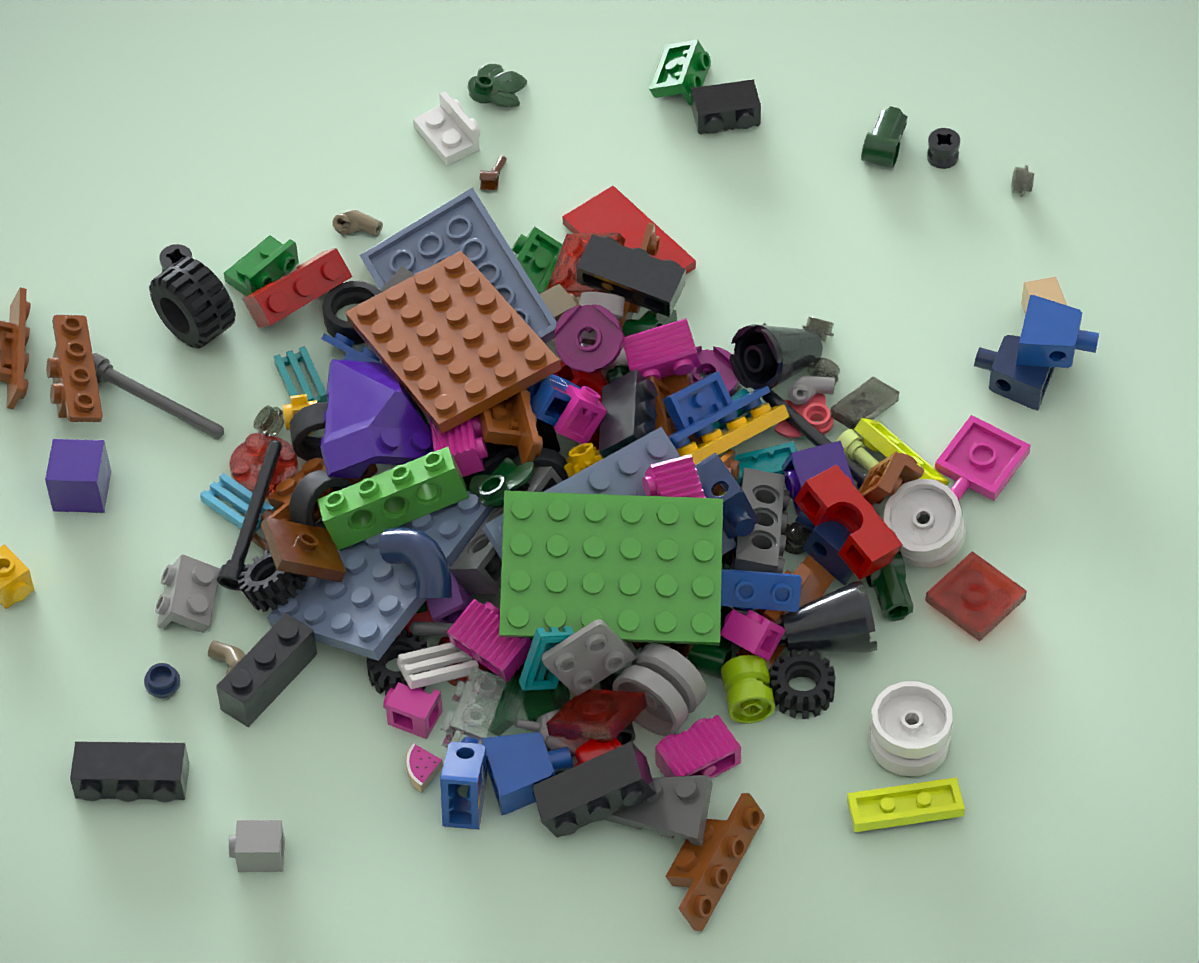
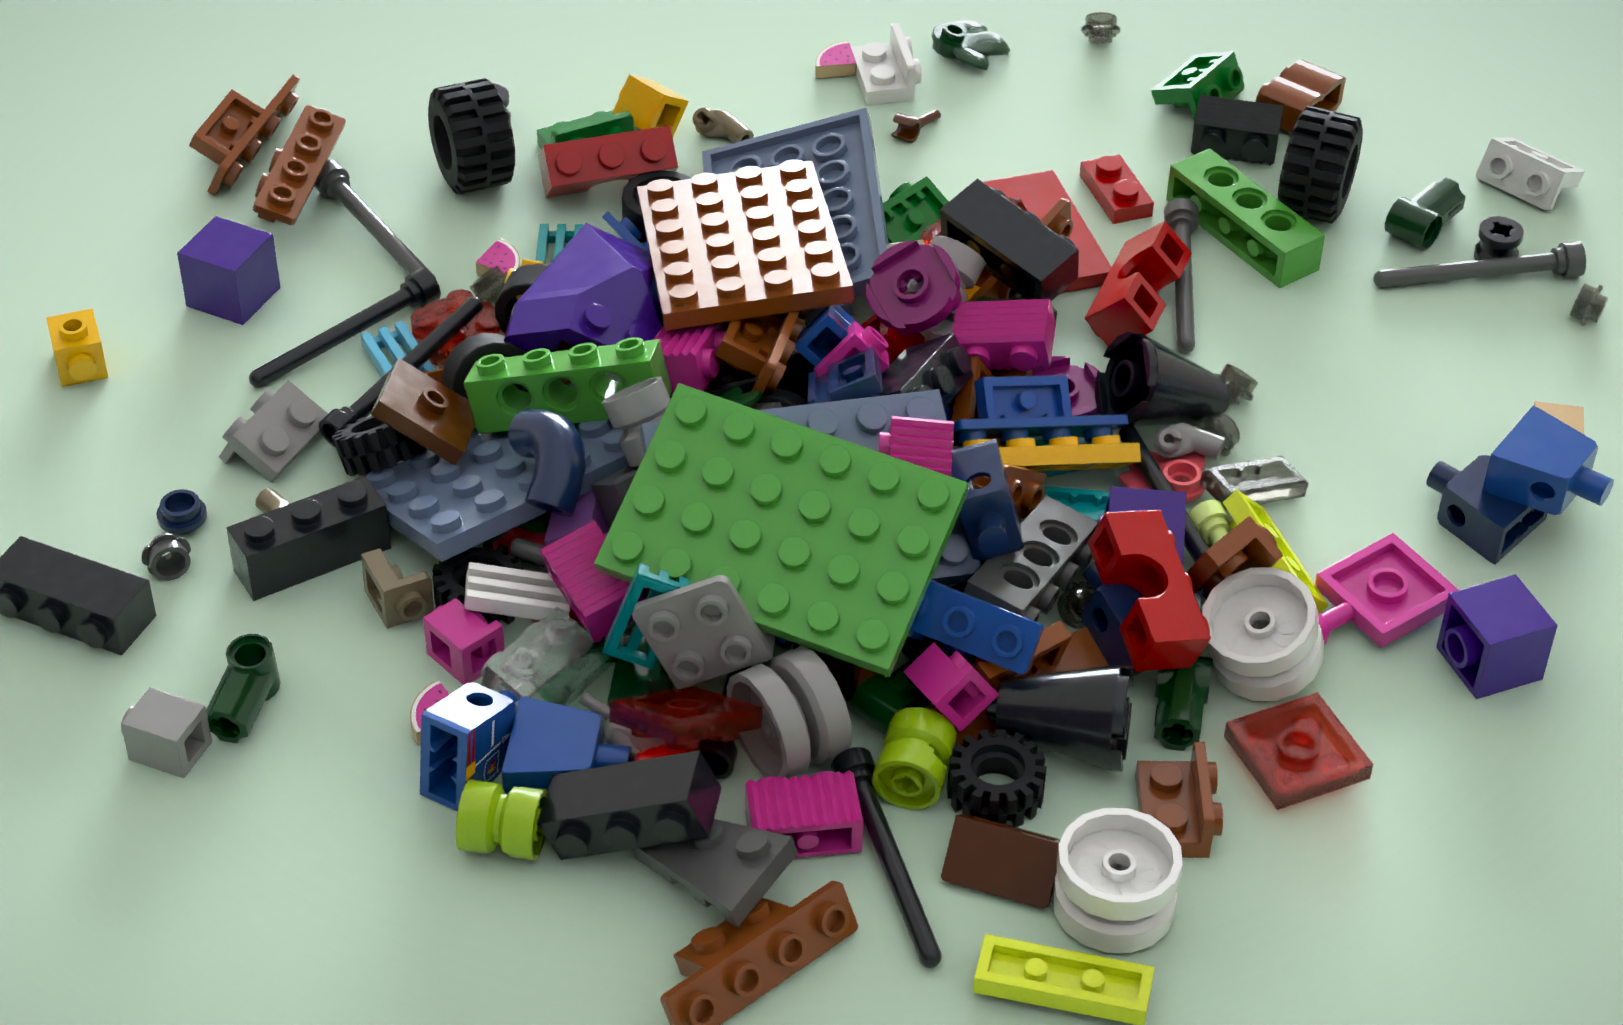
camera: 20 degrees right, 10 degrees down
none -> dark grey plate [141,533,191,581]
none -> dark green piece [206,634,281,743]
none -> black piece [249,268,441,388]
none -> dark tan bracket [361,548,434,629]
none -> lime wheel [455,779,547,861]
none -> dark pink tile [475,238,520,284]
none -> light grey wheel [602,376,671,467]
none -> yellow brick [612,74,689,138]
none -> dark blue plate [808,347,883,404]
none -> tile [815,40,856,79]
none -> black piece [831,747,942,968]
none -> reddish brown panel [941,813,1061,908]
none -> red plate [1079,154,1154,224]
none -> clear smoke plate [1081,12,1121,45]
none -> red arch [1084,221,1192,346]
none -> dark orange bracket [1135,742,1223,858]
none -> dark grey piece [1164,198,1199,353]
none -> bright green brick [1166,148,1325,288]
none -> dark orange brick [1256,60,1346,133]
none -> black tyre [1278,106,1363,224]
none -> dark grey piece [1373,241,1586,288]
none -> dark purple head [1436,574,1558,699]
none -> white bracket [1476,137,1585,210]

